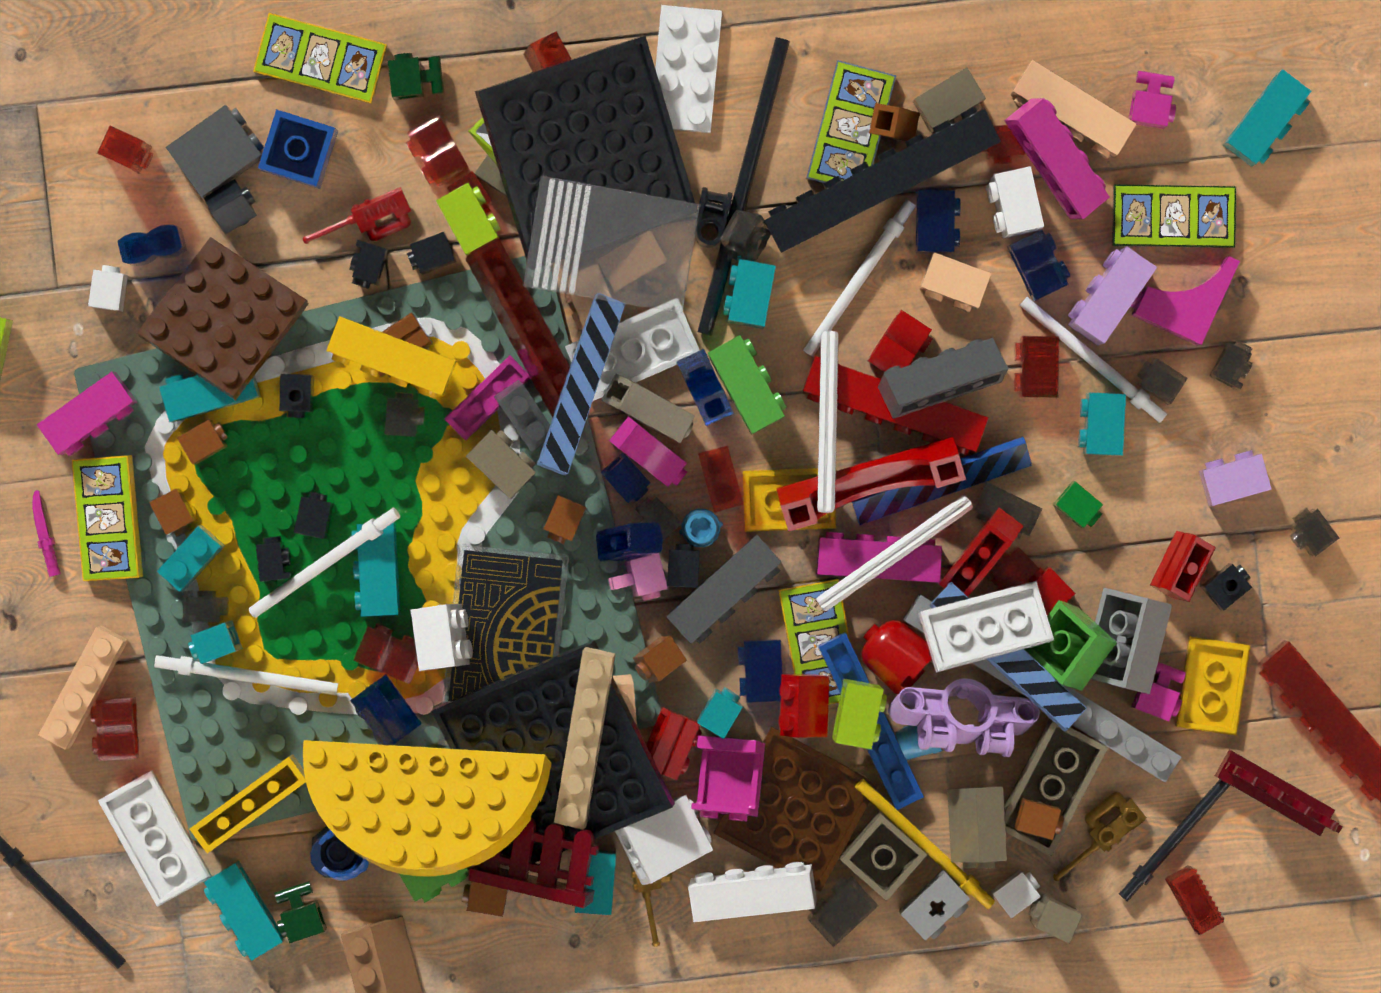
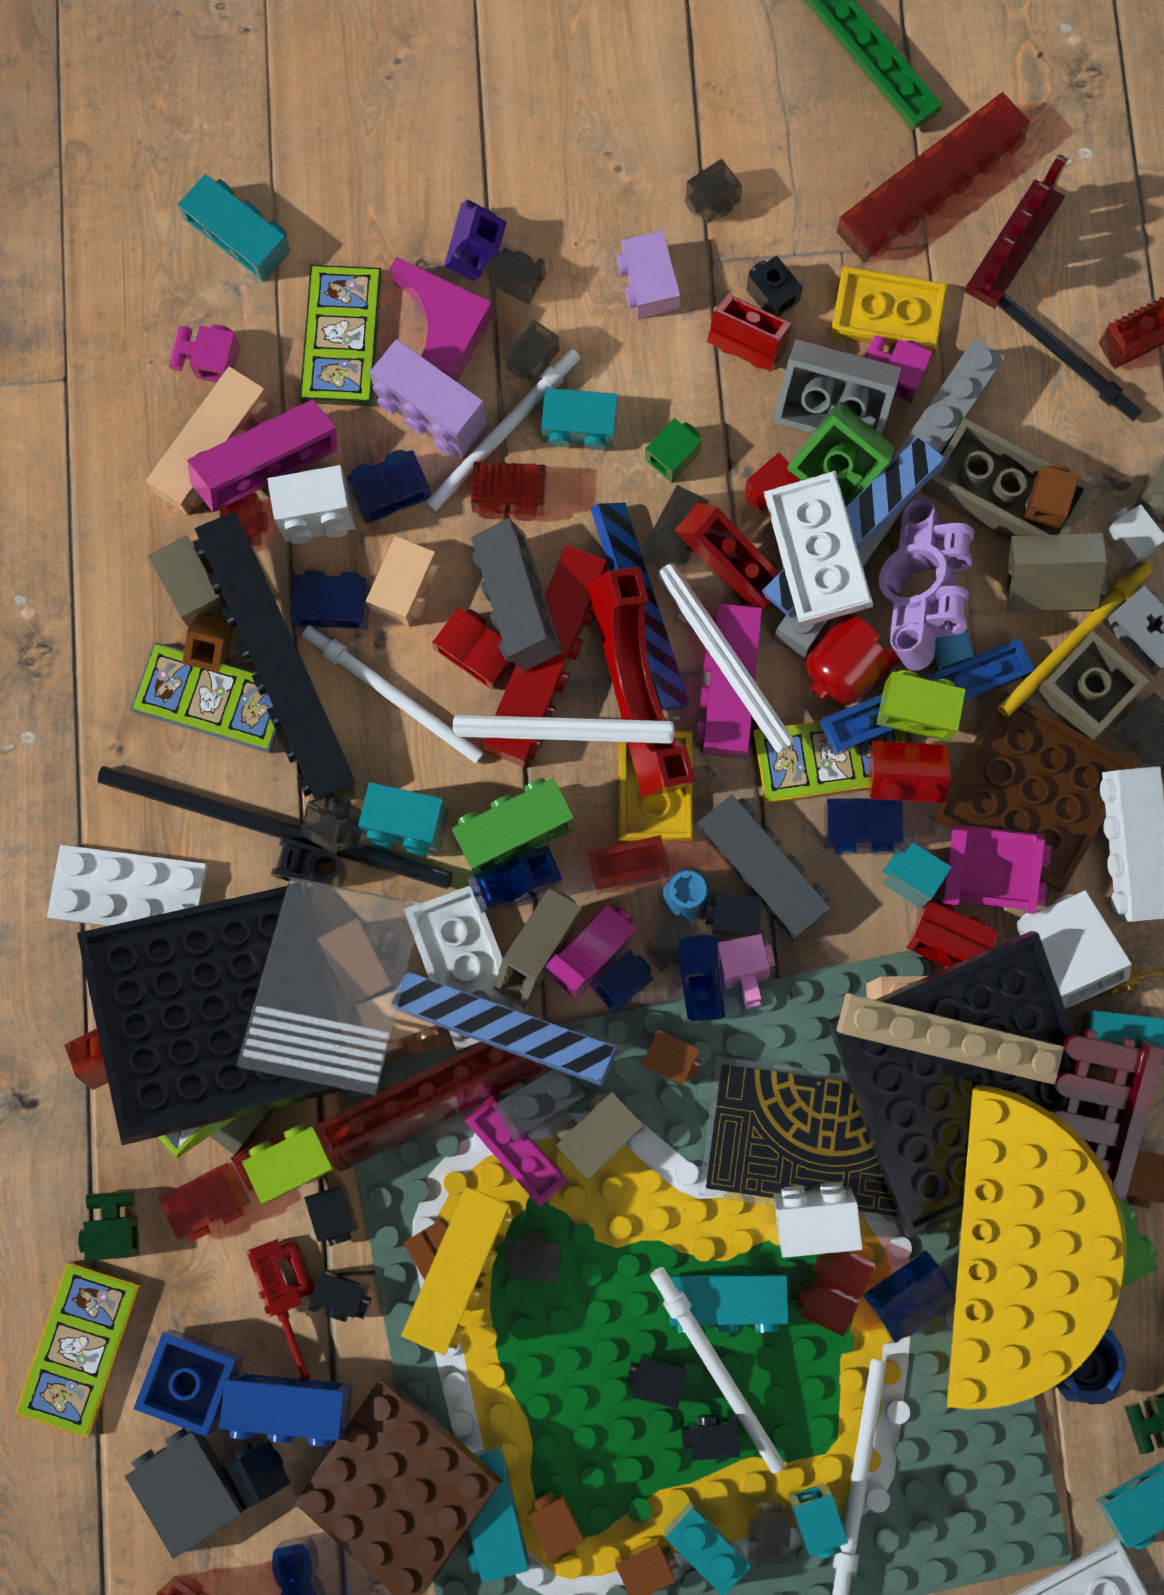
camera: 85 degrees left, 10 degrees down
yellow brick [189,754,306,854] -> none
black brick [279,374,314,418] -> none
dark orange brick [633,635,687,683] -> none
clear red brick [989,546,1039,590] -> none
pearl gold piece [1053,792,1147,881] -> none
none -> blue brick [219,1373,353,1447]
none -> dark purple brick [444,199,507,281]

